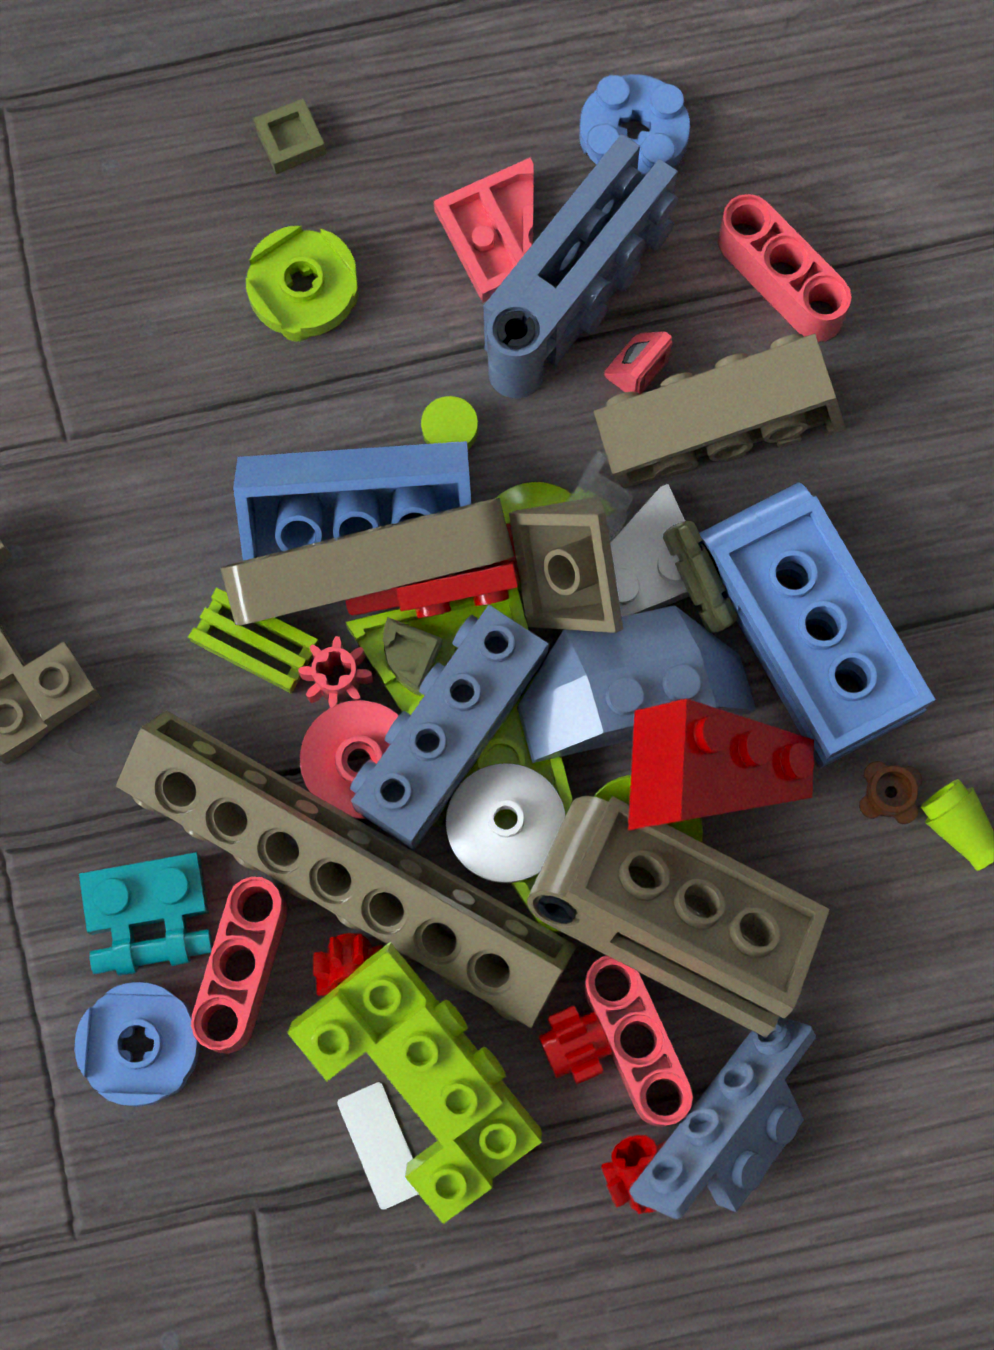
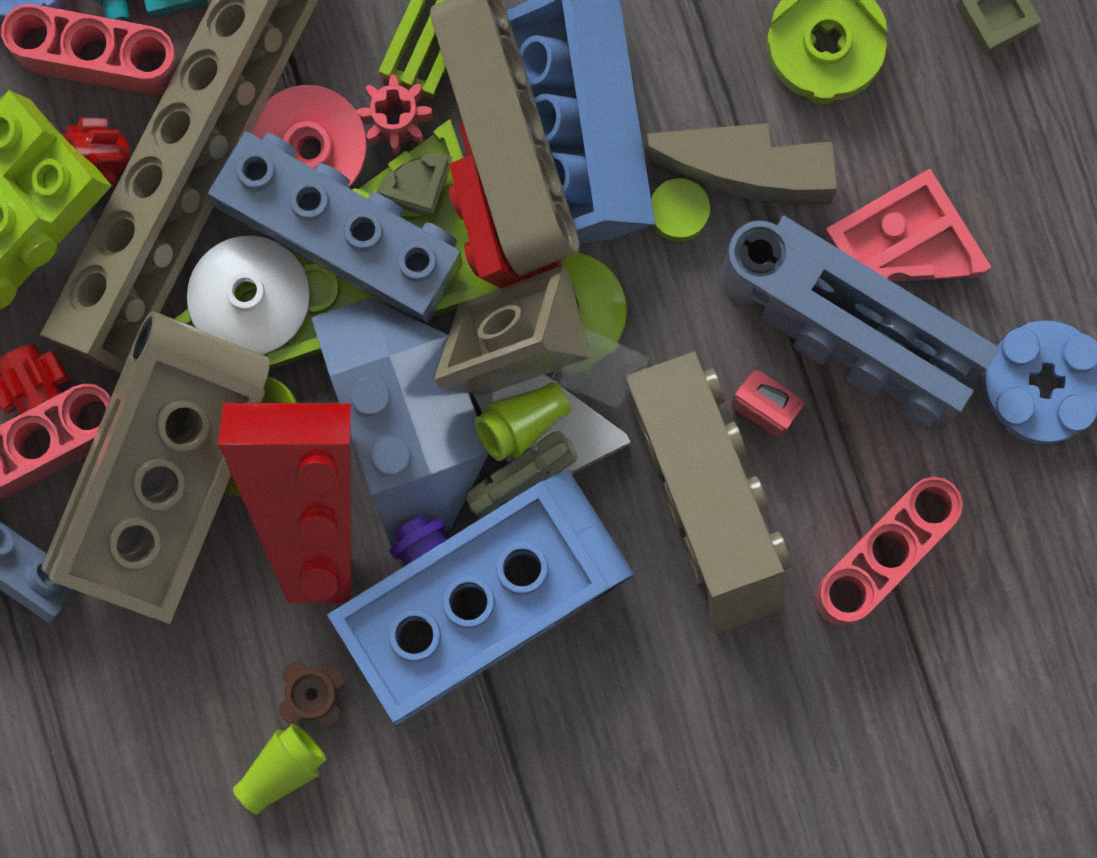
camera: 85 degrees right, 5 degrees up
none -> dark purple plate [389,515,448,566]
none -> lime cone [474,382,571,461]
none -> dark tan slope [645,123,837,204]

